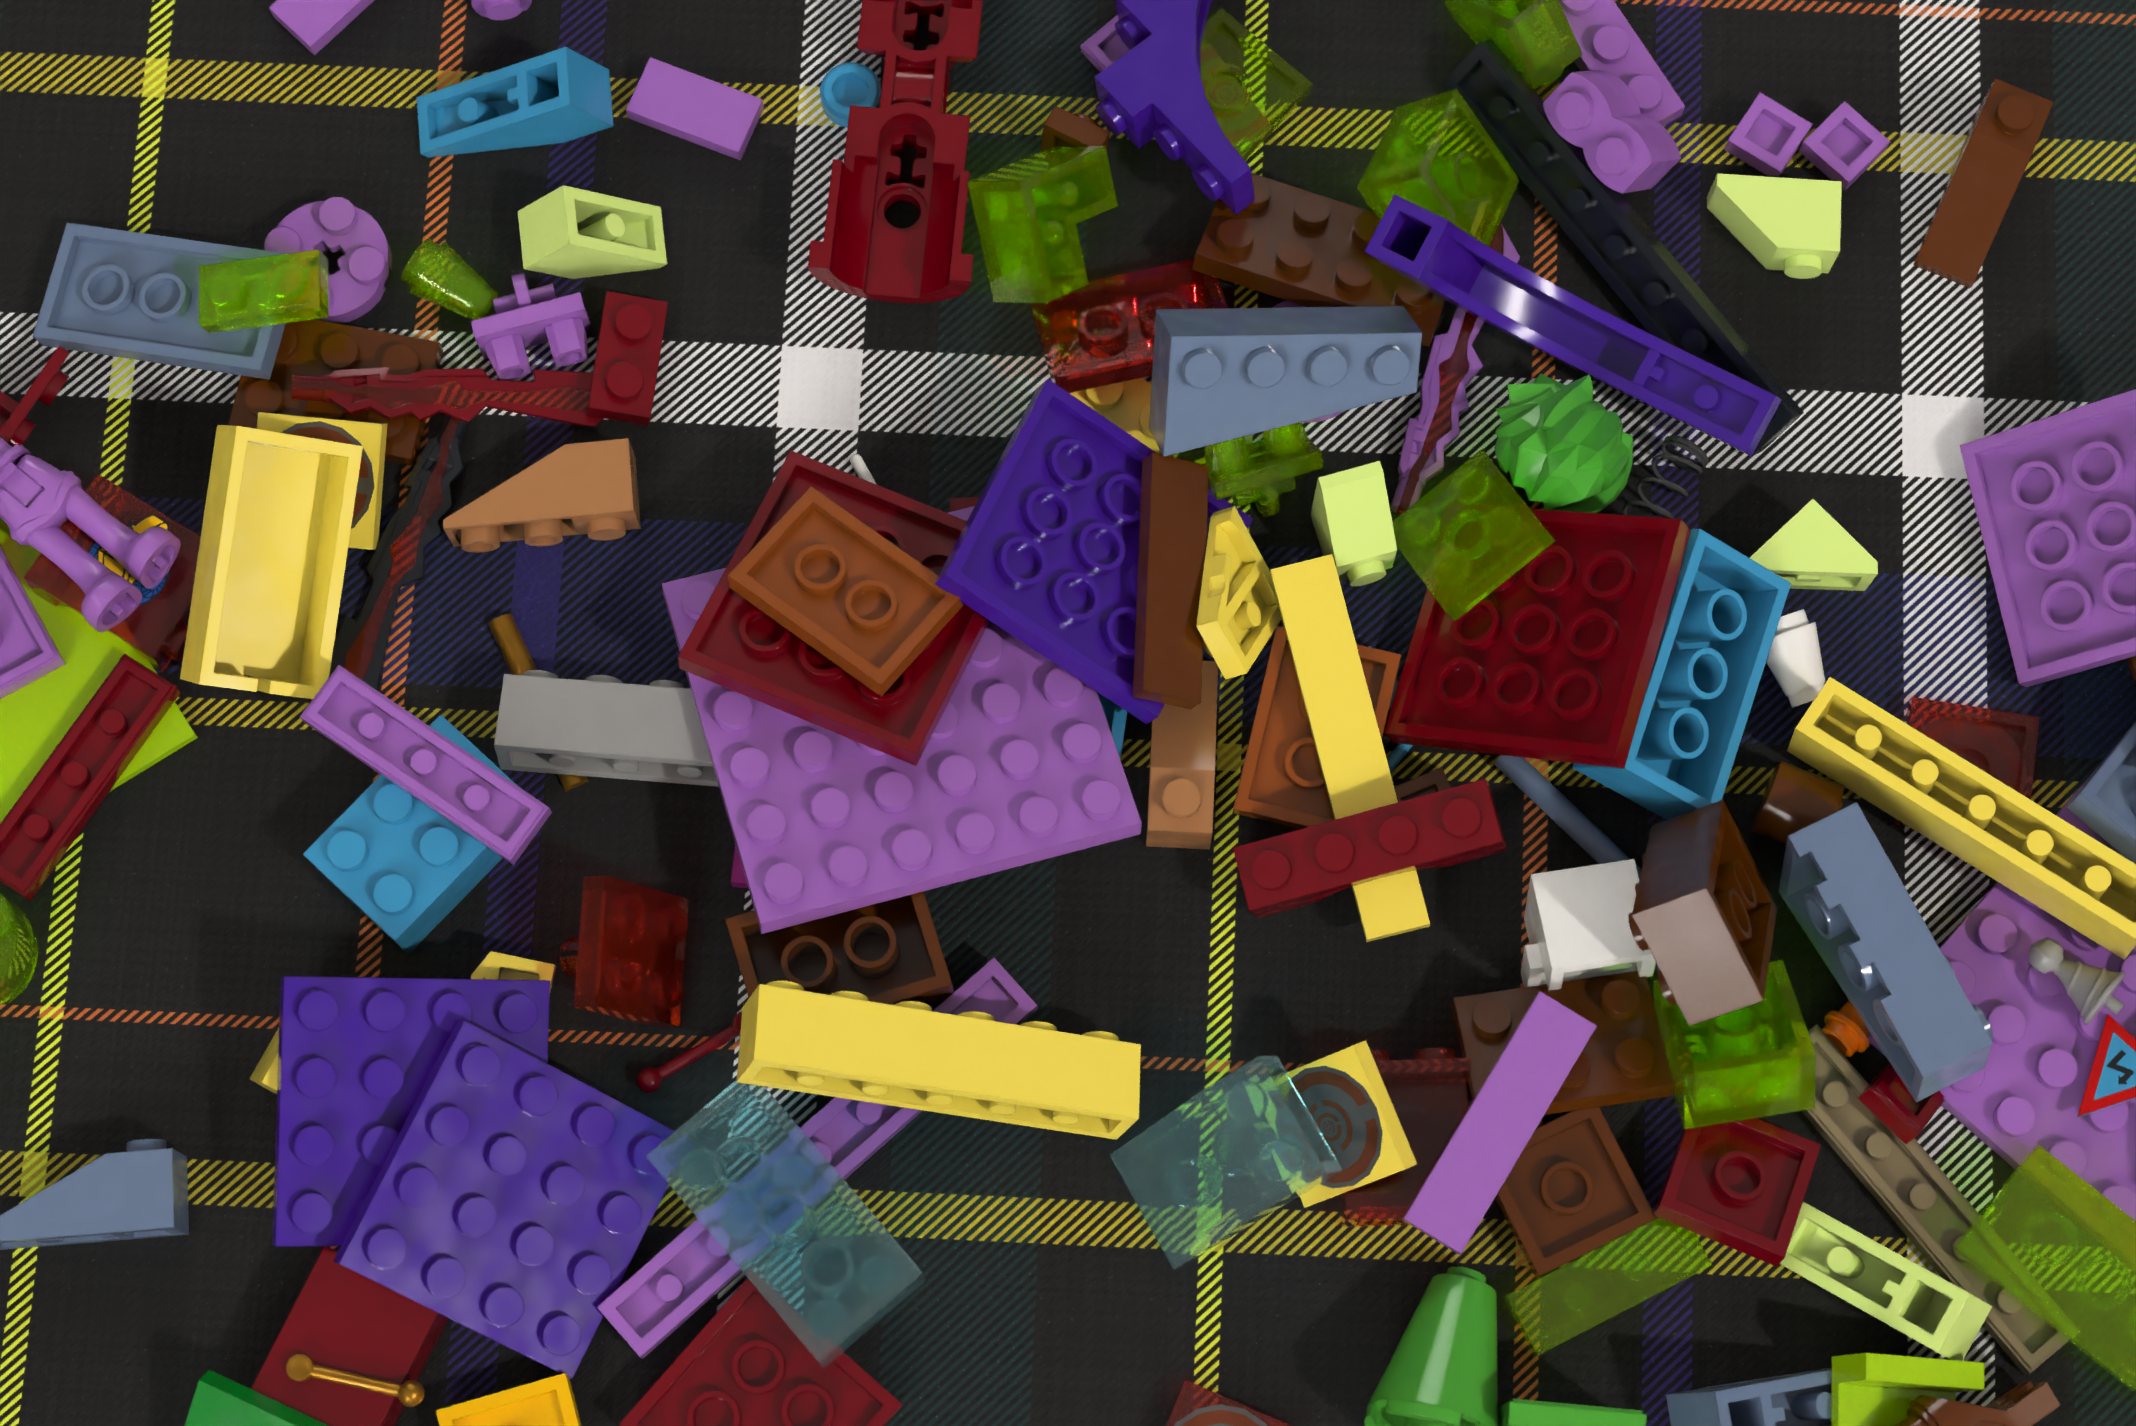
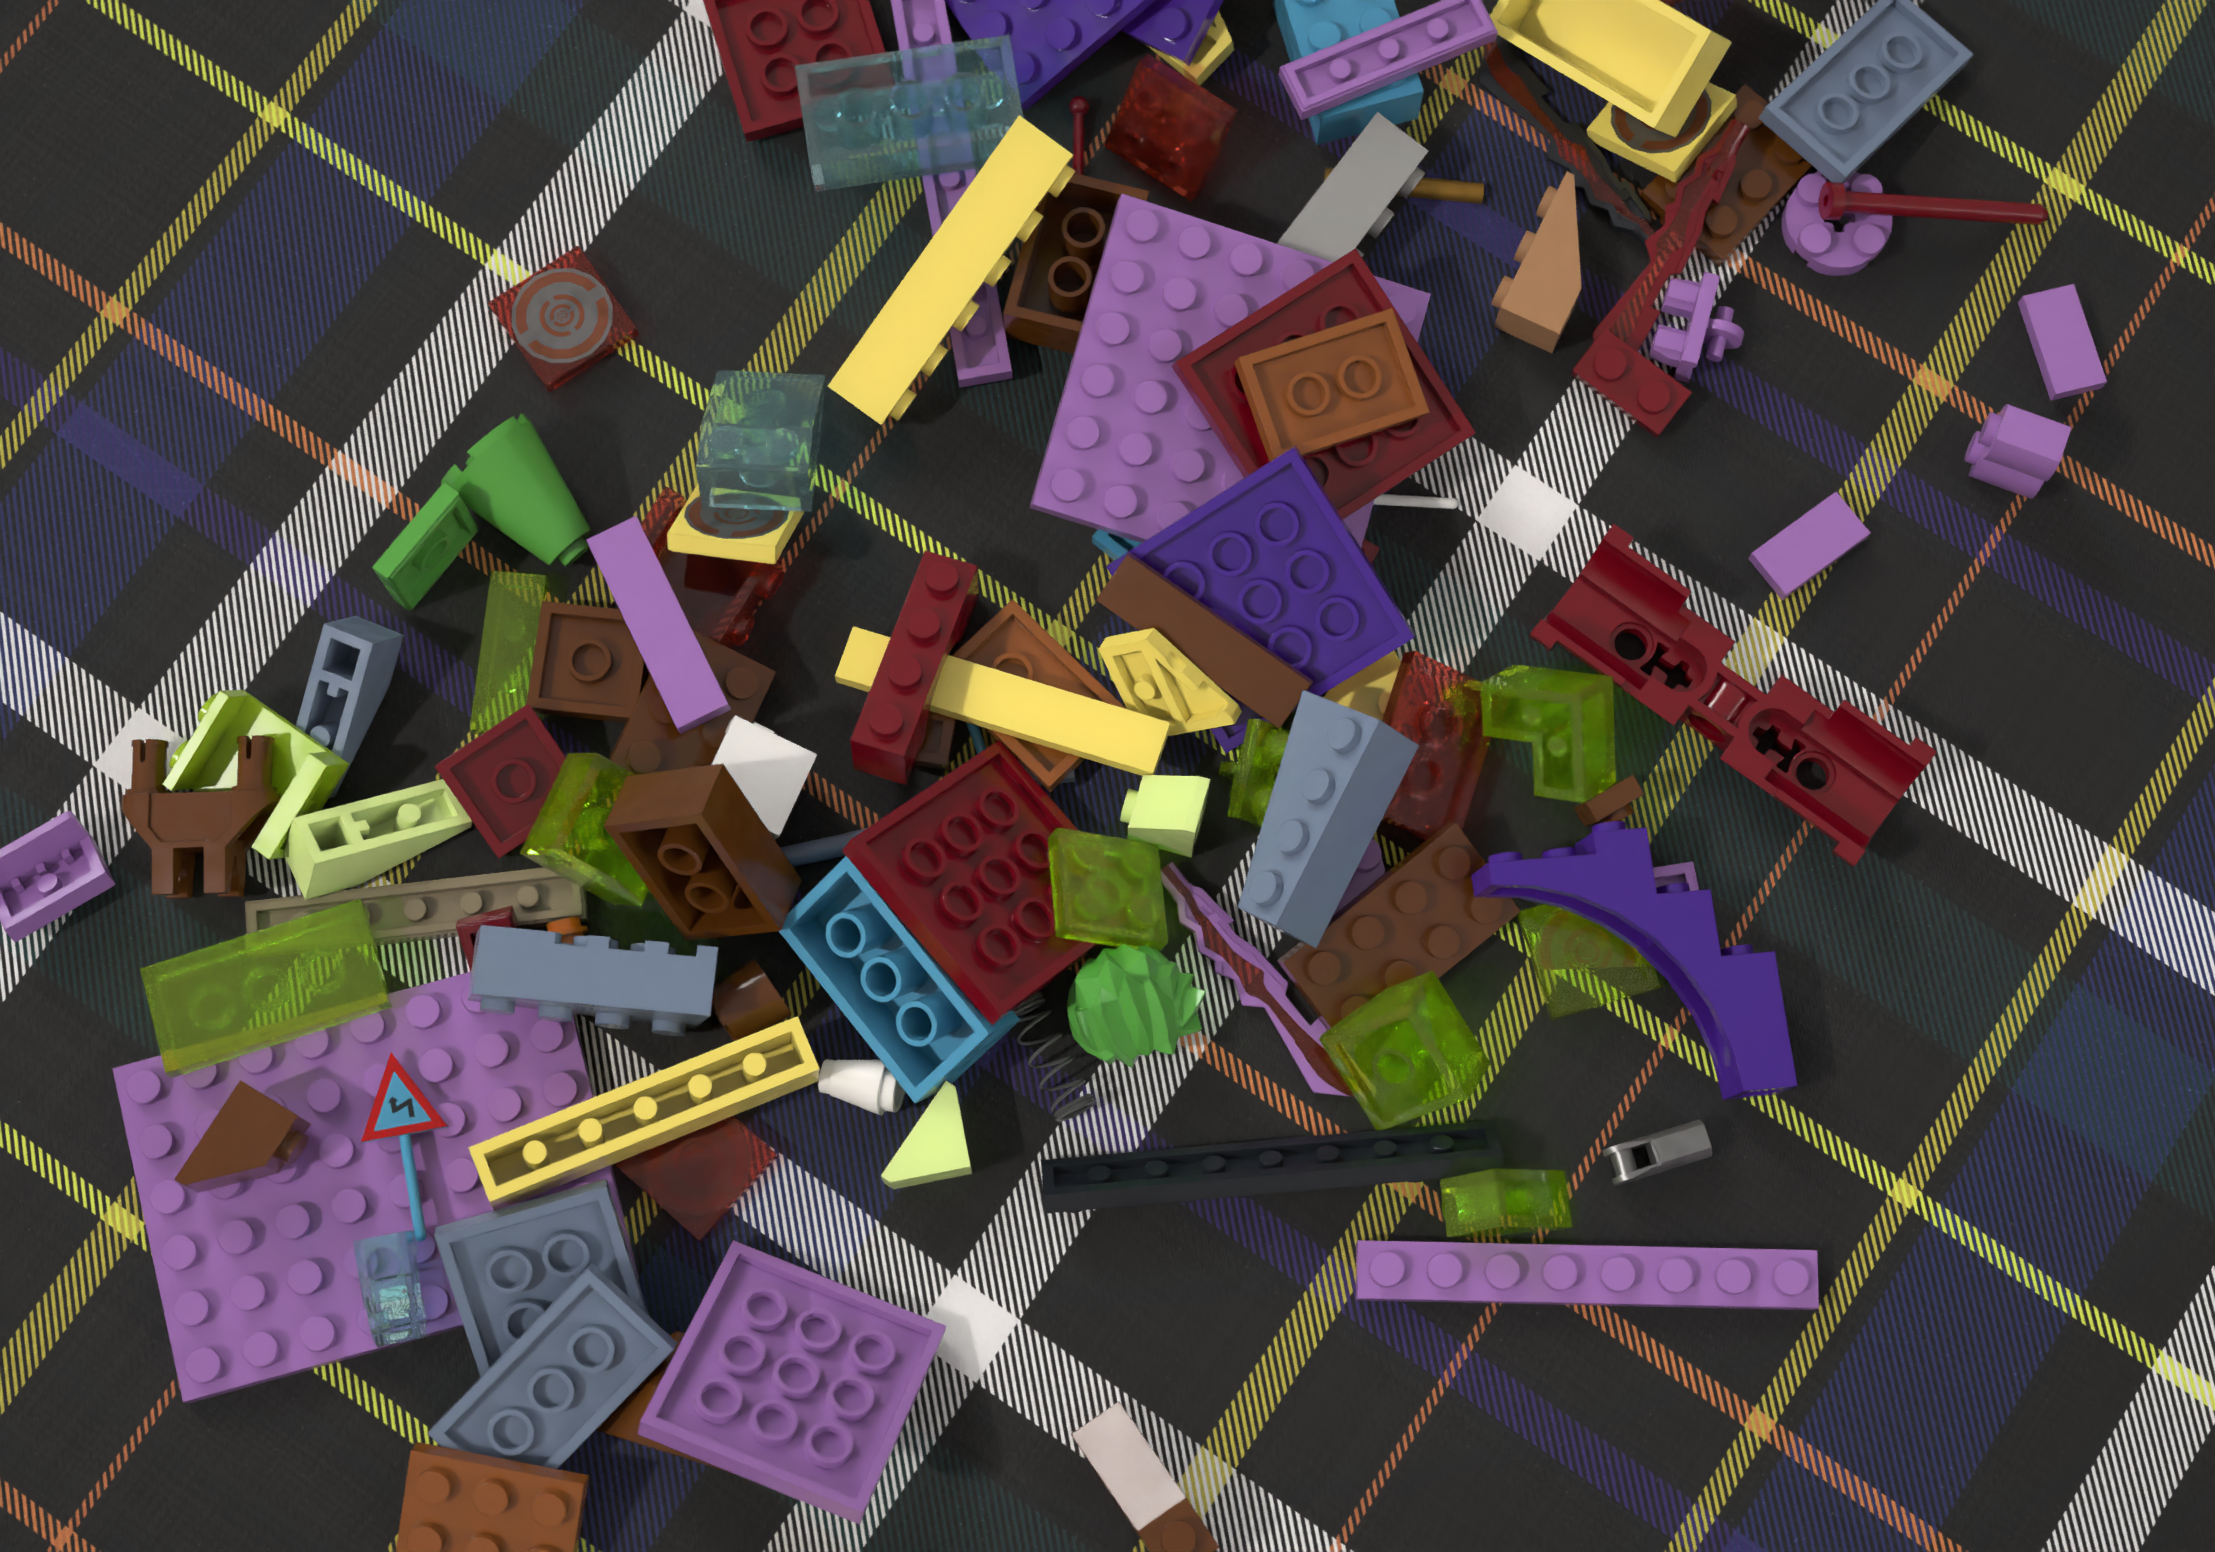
camera: 120 degrees right, 0 degrees up
clear neon green plate [199,249,329,333] -> none
clear neon green cone [401,238,498,320] -> none
dark azure slope [417,47,614,158] -> none
yellowish green slope [518,185,667,279] -> none
dark azure tile [820,62,881,128] -> none
medium nougat slope [1146,660,1218,850] -> none
dark purple arch [1365,194,1781,457] -> none
medium lavender brick [1543,70,1681,193] -> none
yellowish green slope [1707,173,1842,279] -> none
medium lavender plate [1724,93,1813,177] -> none
medium lavender plate [1799,101,1890,191] -> none
light grey piece [2028,937,2126,1025] -> none
none -> dark red bar [1818,182,2048,225]

